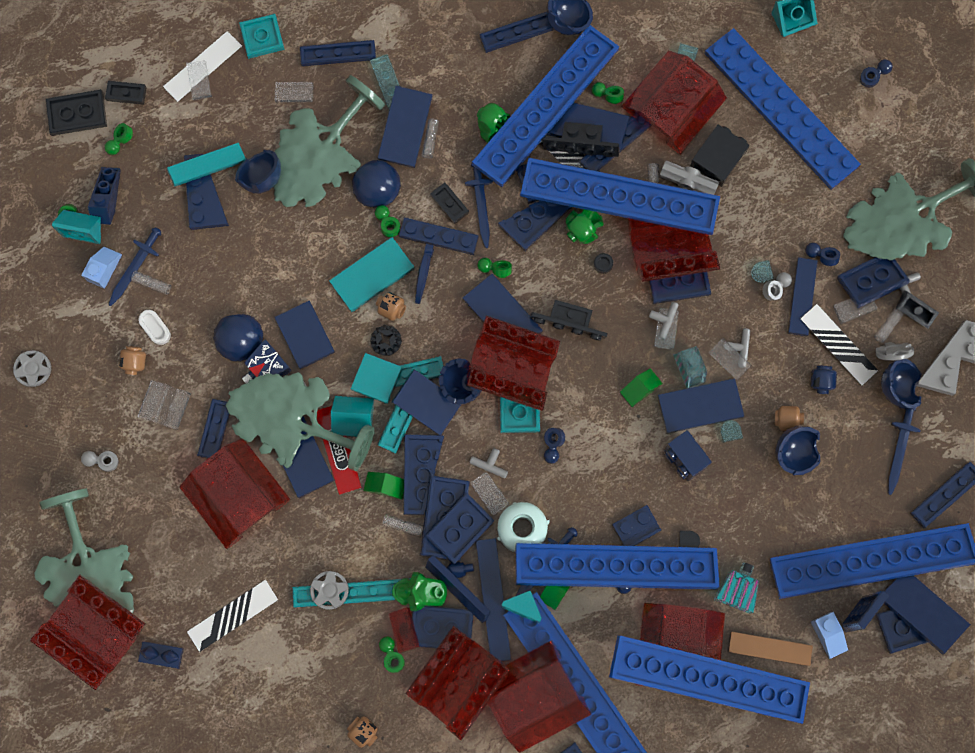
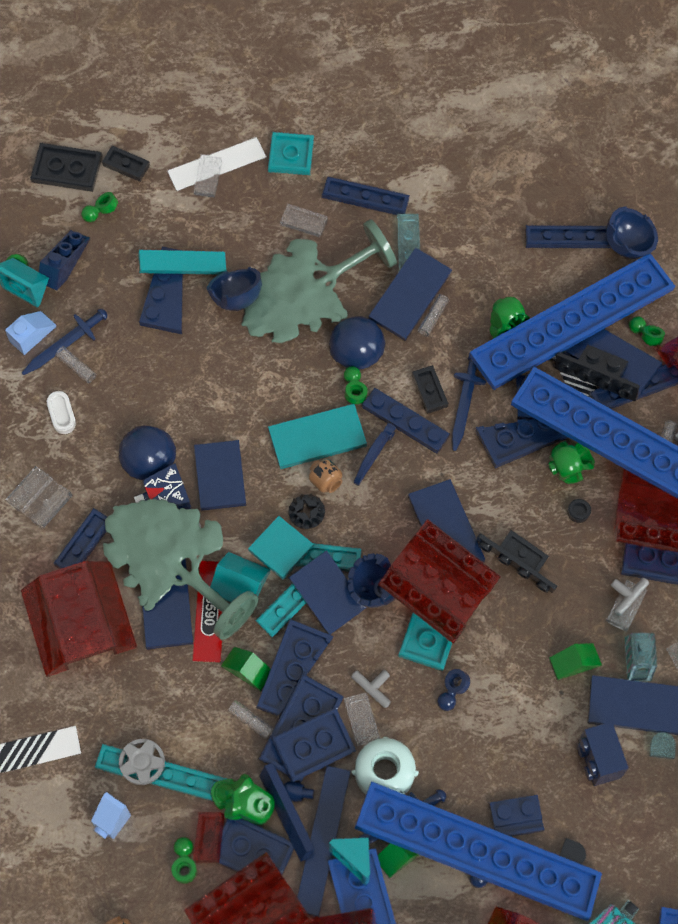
camera: 15 degrees right, 10 degrees down
medium nougat head [119,346,146,375] -> none
green plate [477,258,512,278] -> none
none -> light blue slope [91,792,131,840]

